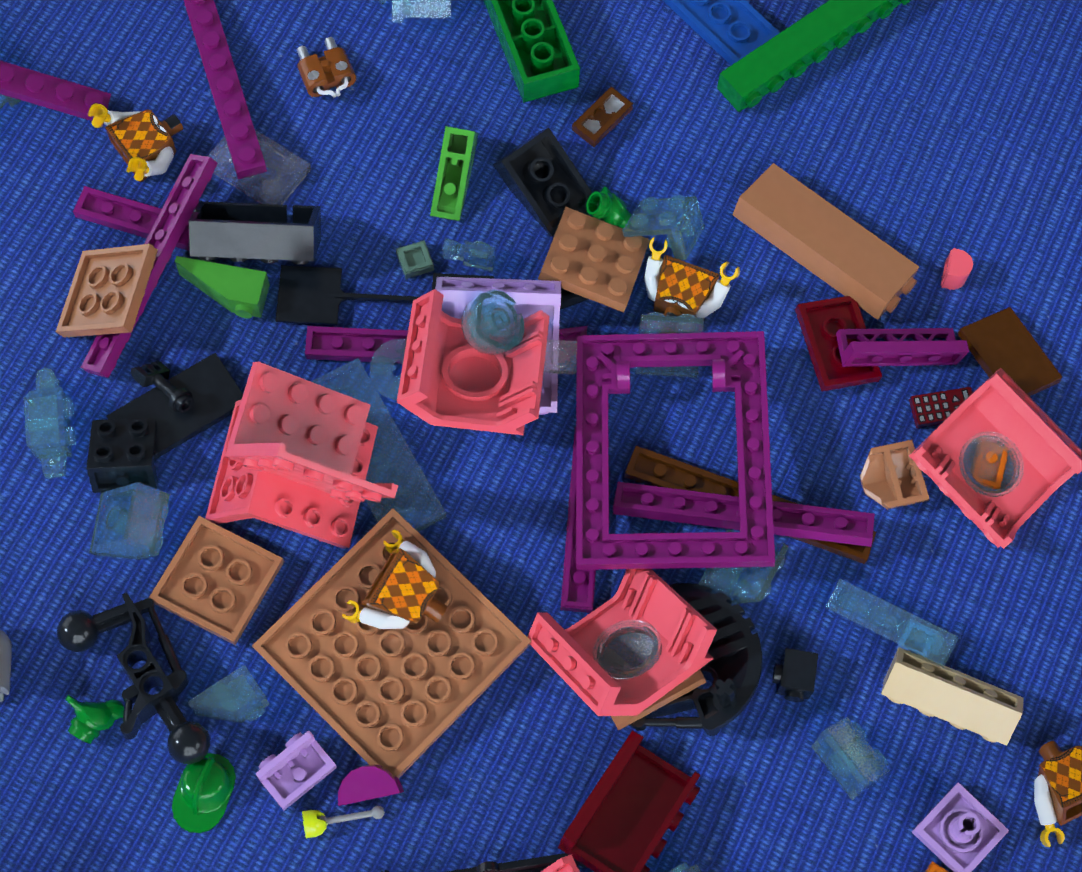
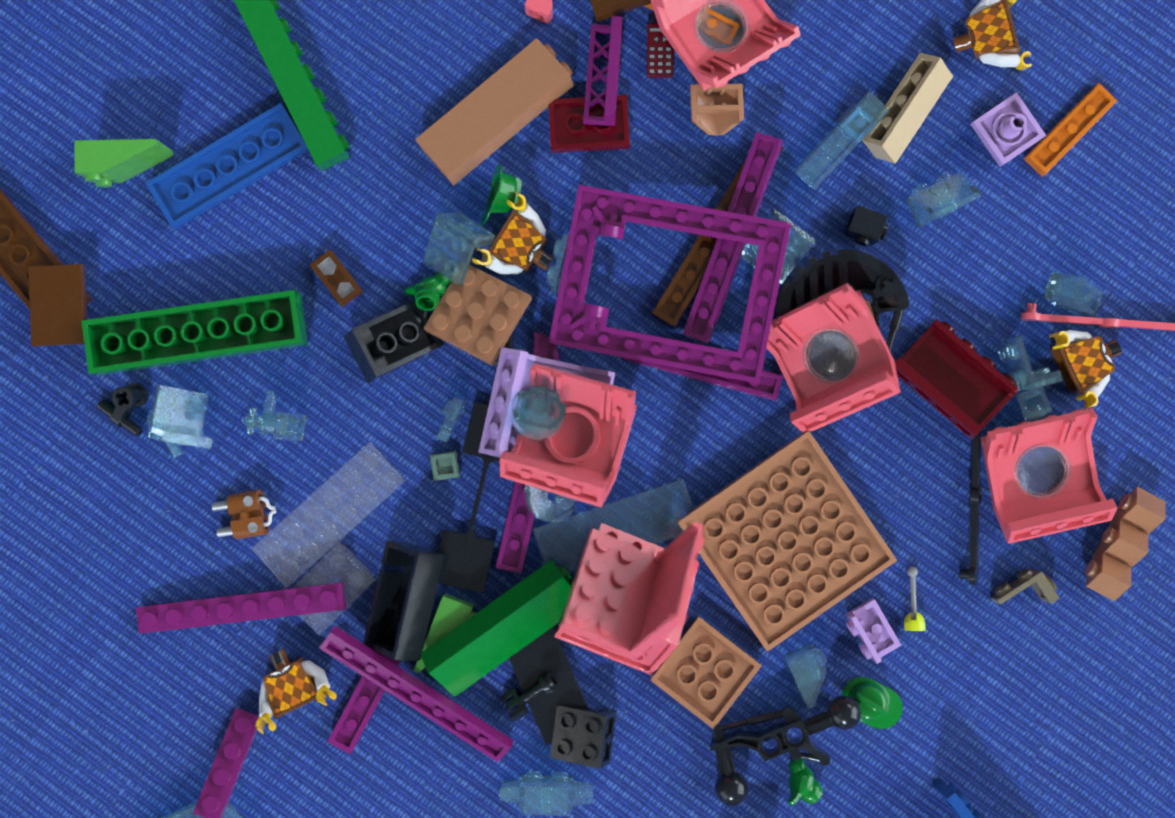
camera: 75 degrees left, 20 degrees up
nougat plate [56,244,158,338] -> none
clear light blue slope [89,482,170,560] -> none
magenta tile [338,765,404,806] -> none
torso [342,530,447,629] -> none
bright green slope [430,126,479,221] -> none
clear plate [544,340,577,375] -> none
none -> clear light blue piece [242,390,307,441]
none -> clear plate [251,442,406,588]
none -> green brick [420,560,574,697]
none -> green piece [480,164,522,226]

